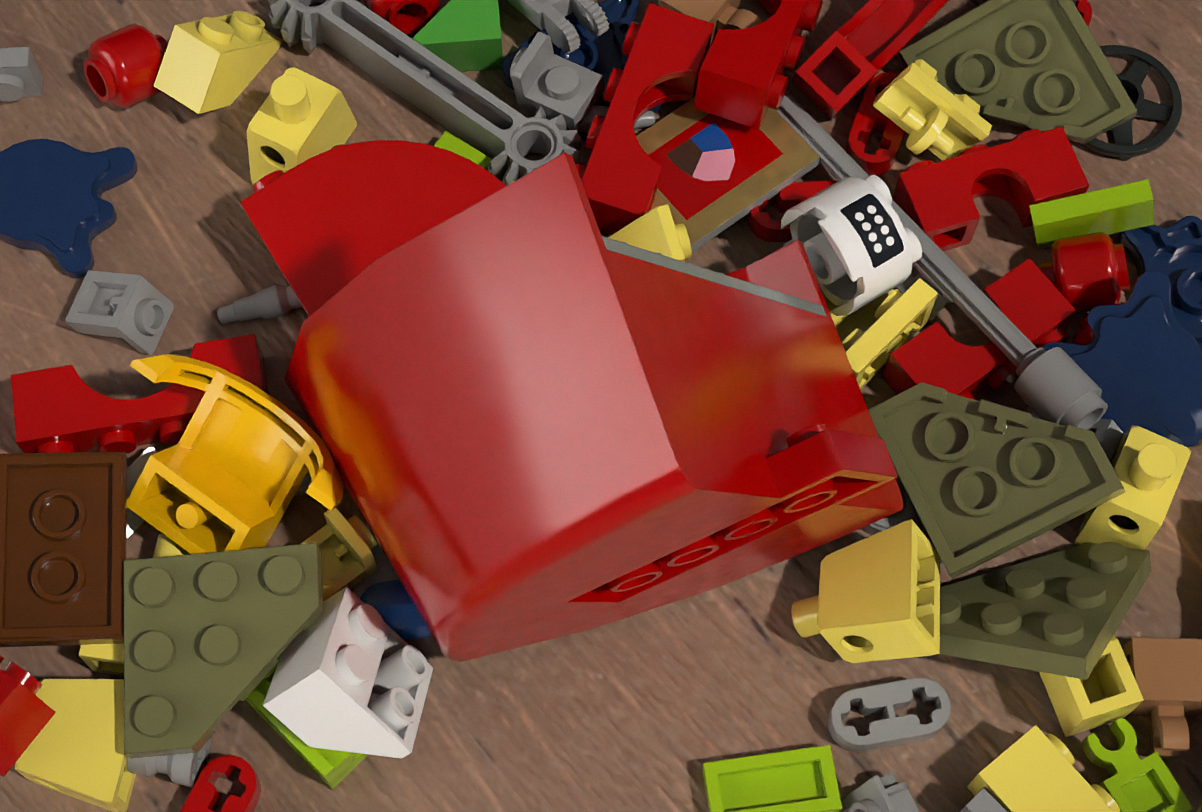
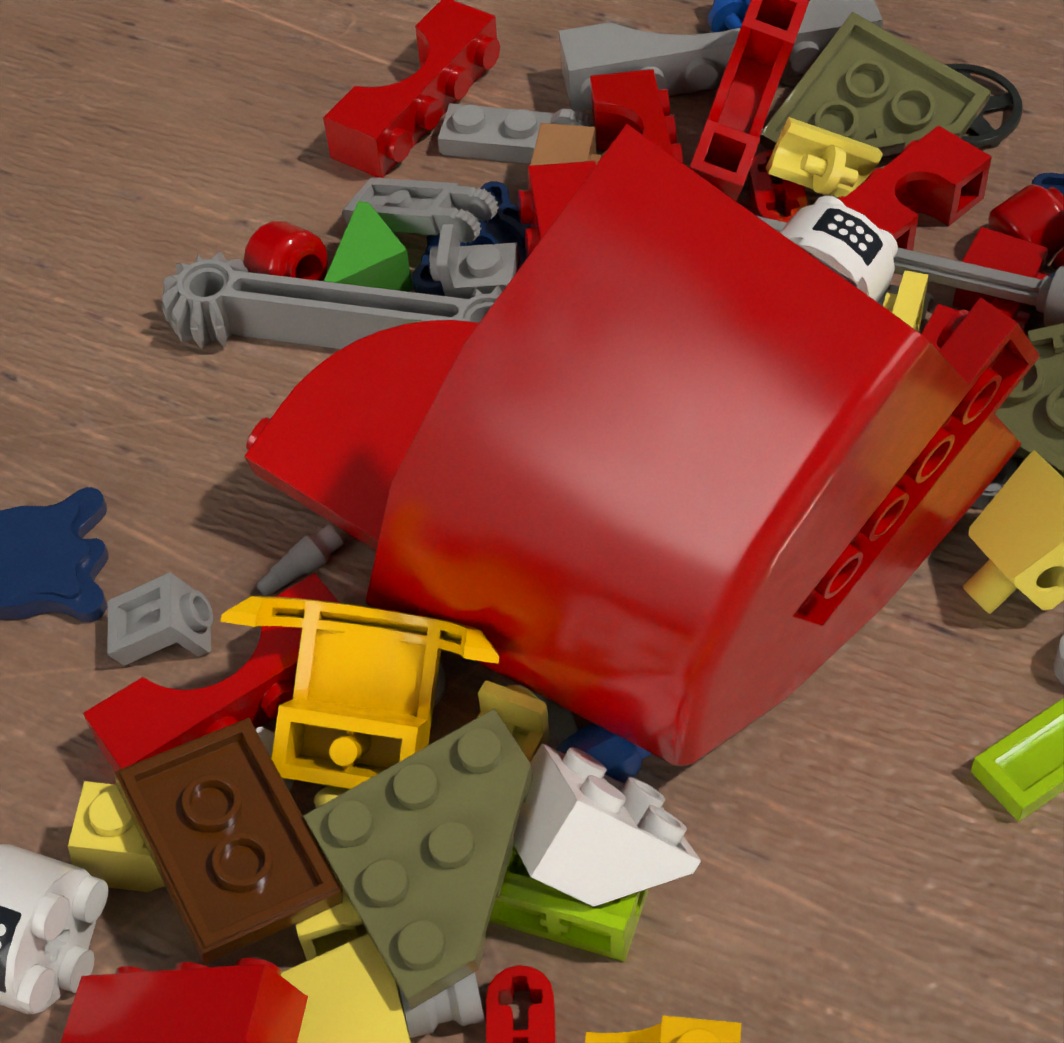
camera: 20 degrees left, 15 degrees down
red head [83,24,168,108] -> none
light yellow slope [154,11,283,114] -> none
light yellow torso [246,67,357,185] -> none
lime tile [1029,179,1155,250] -> none

